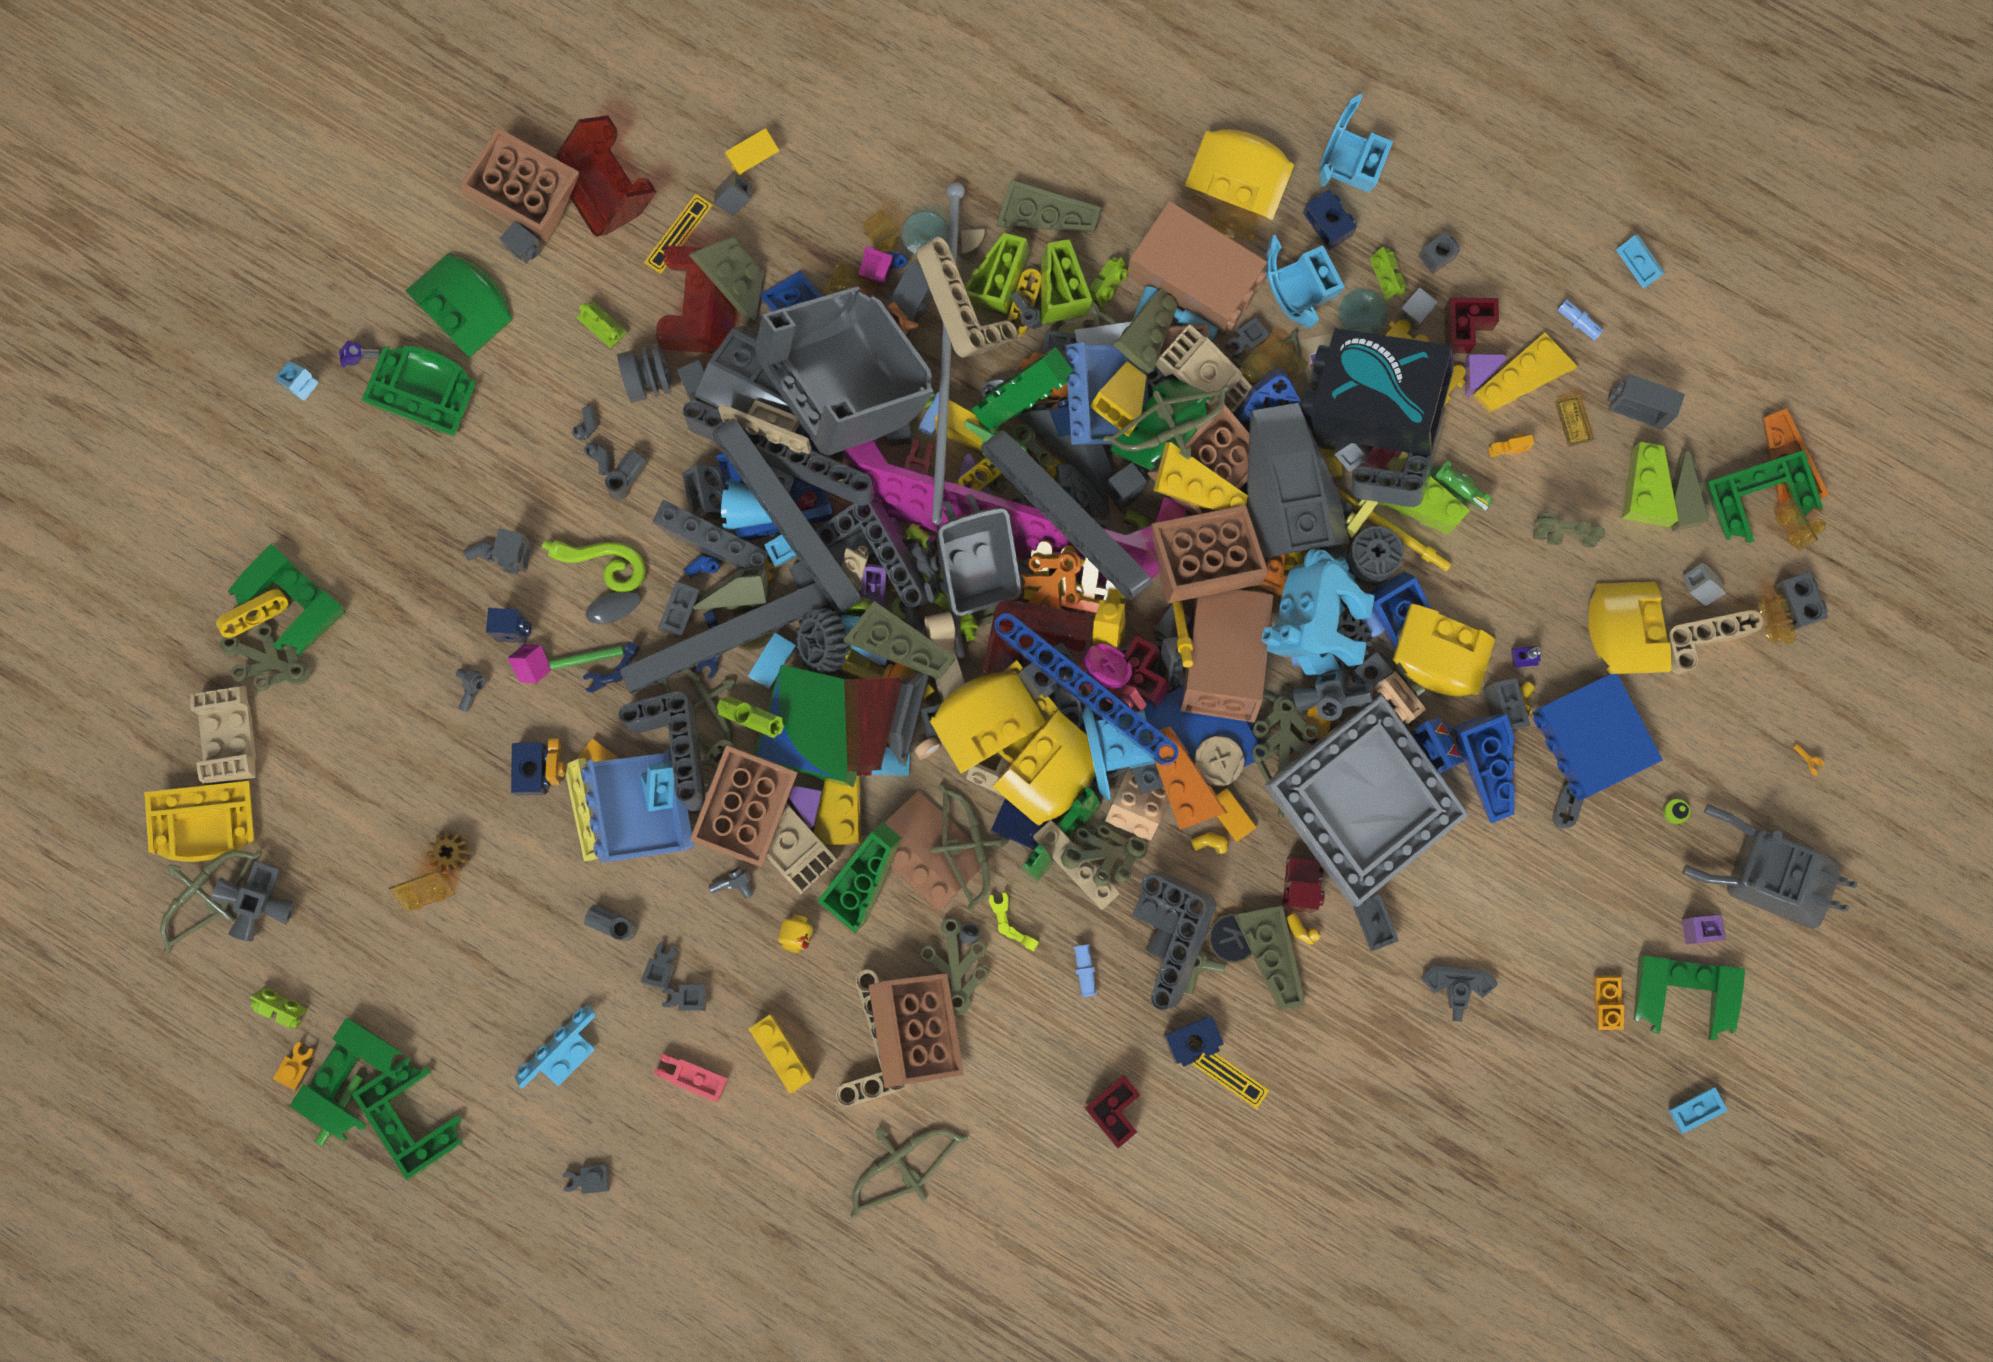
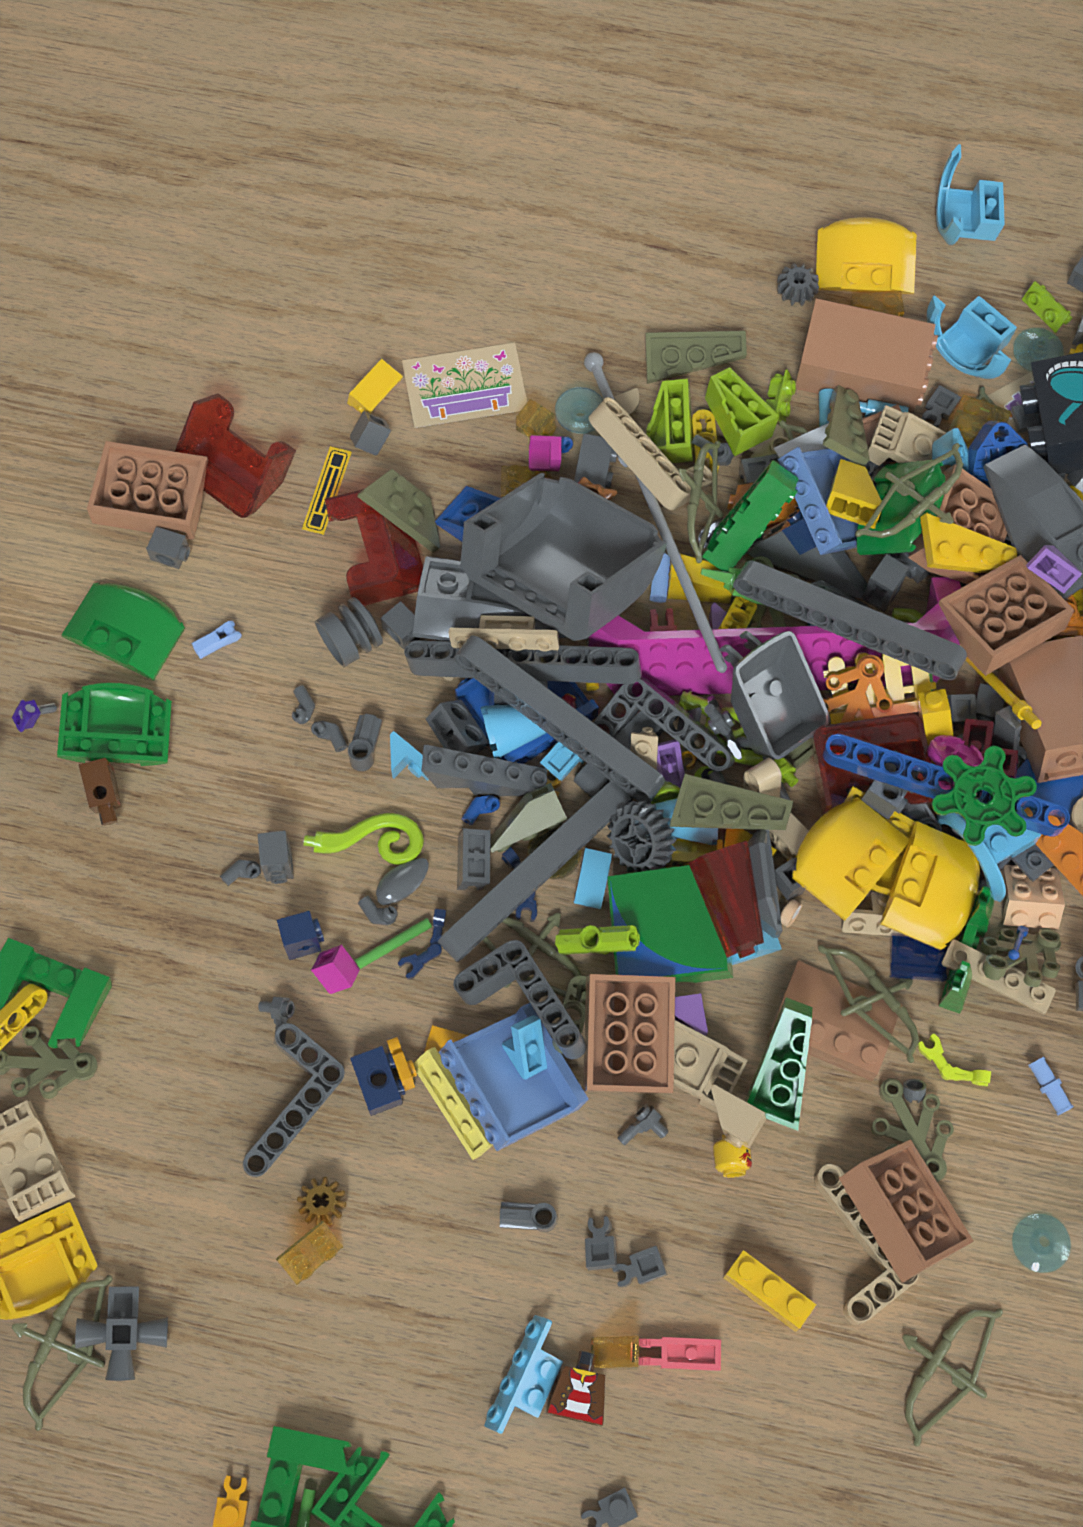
camera: 20 degrees left, 10 degrees down
lime hinge [250,988,308,1029] -> none
lime hinge [576,301,627,349] -> none
yellow wing [814,770,862,846] -> none
dark grey slope [886,423,912,446] -> none
dark blue brick [1303,189,1356,251] -> none
none -> reddish brown torso [79,758,122,826]
none -> light blue bar [191,621,242,659]
none -> dark grey beam [242,1023,345,1178]
none -> dark grey arm [358,896,398,925]
none -> medium azure slope [390,731,429,781]
none -> sticker [402,342,529,428]
none -> torso [546,1351,605,1427]
none -> clear yellow slope [591,1336,639,1370]
none -> olive piece [679,441,724,563]
none -> tan slope [711,1084,766,1149]
none -> dark grey gear [777,263,819,306]
none -> medium azure slope [932,428,969,473]
none -> green plate [932,746,1037,846]
none -> dark grey brick [947,694,977,724]
none -> blue hinge [1008,926,1029,960]
none -> clear light blue dish [1012,1214,1071,1273]
none -> medium lavender slope [1026,545,1082,594]

